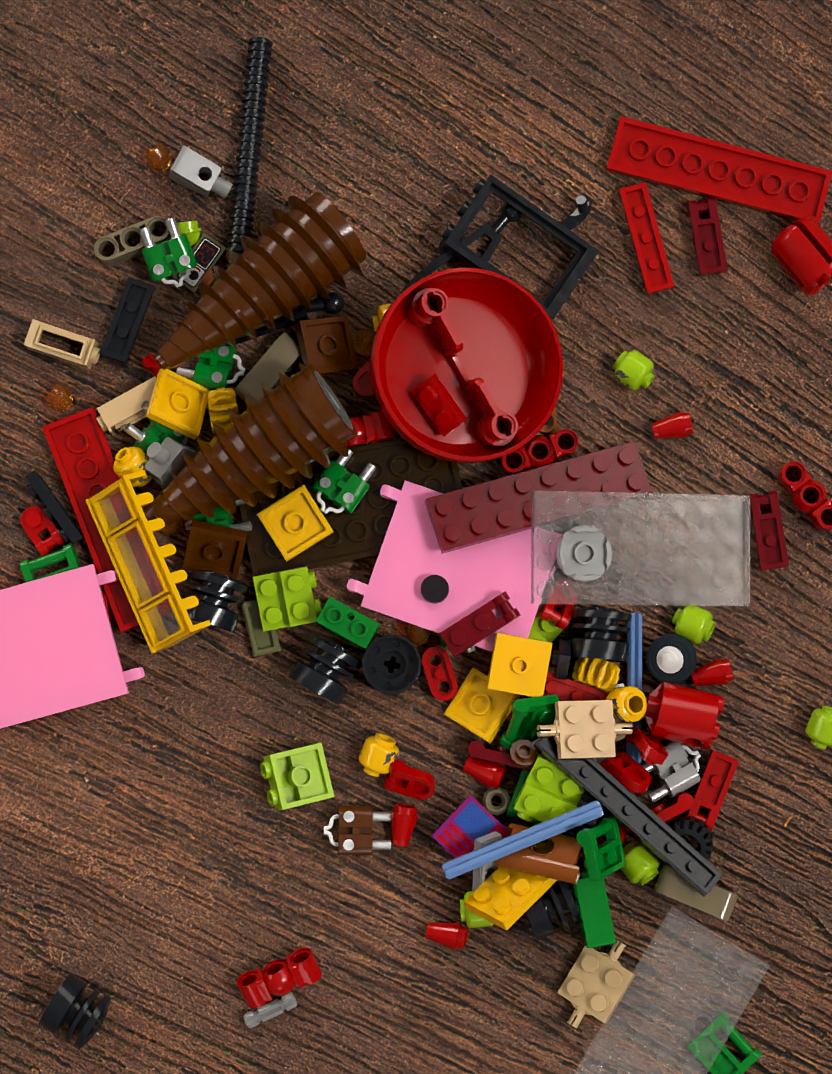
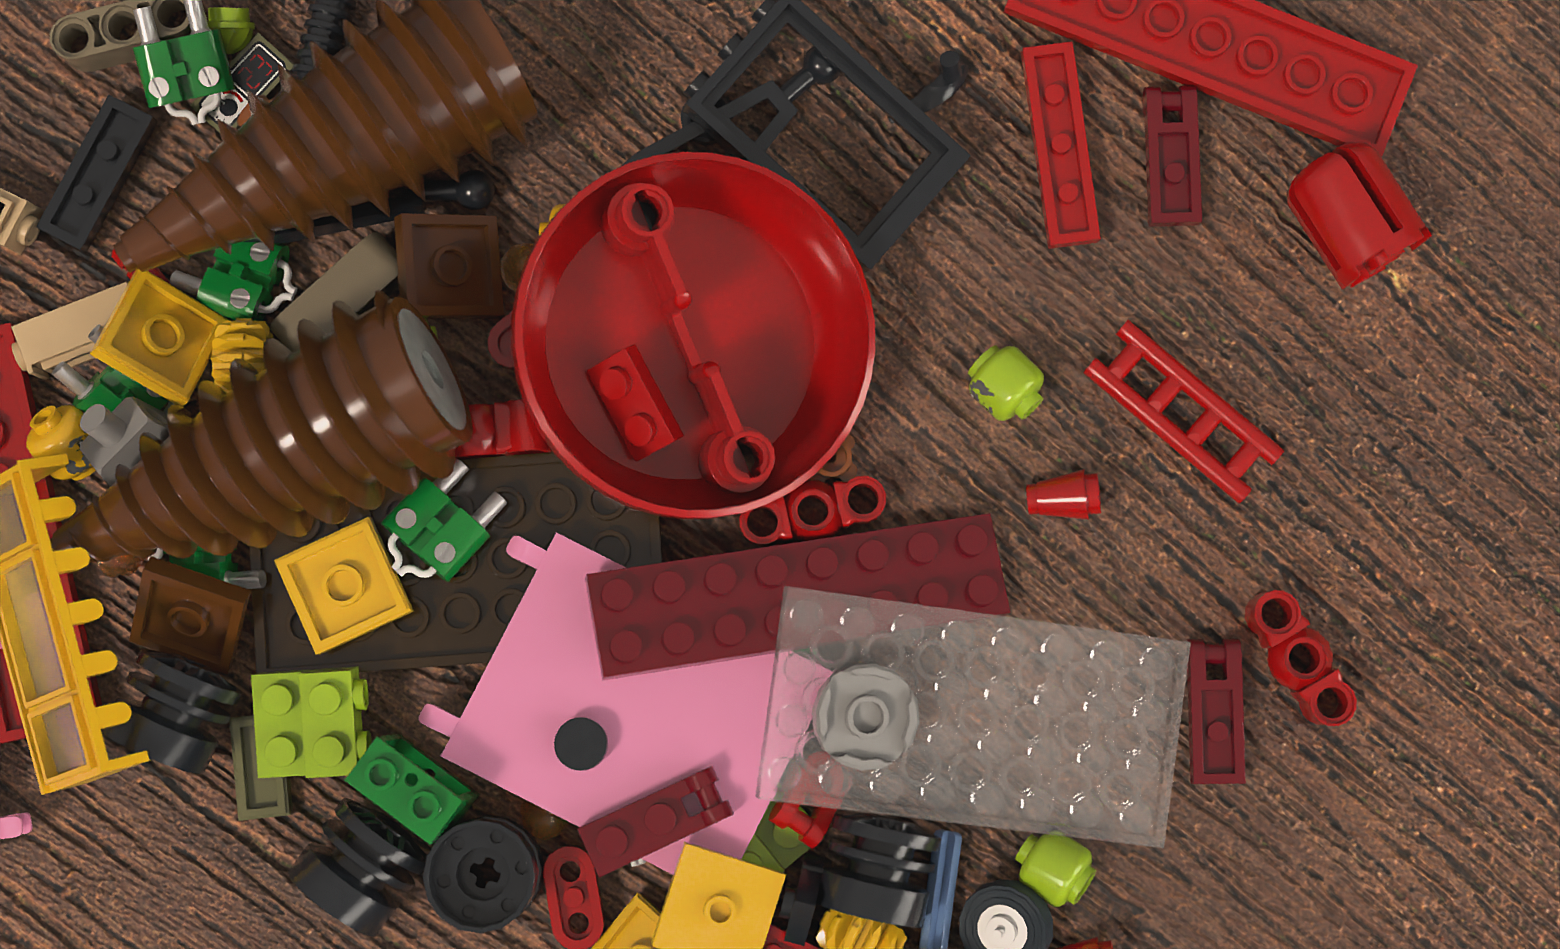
camera: 10 degrees right, 0 degrees up
none -> red bar [1083,319,1285,504]

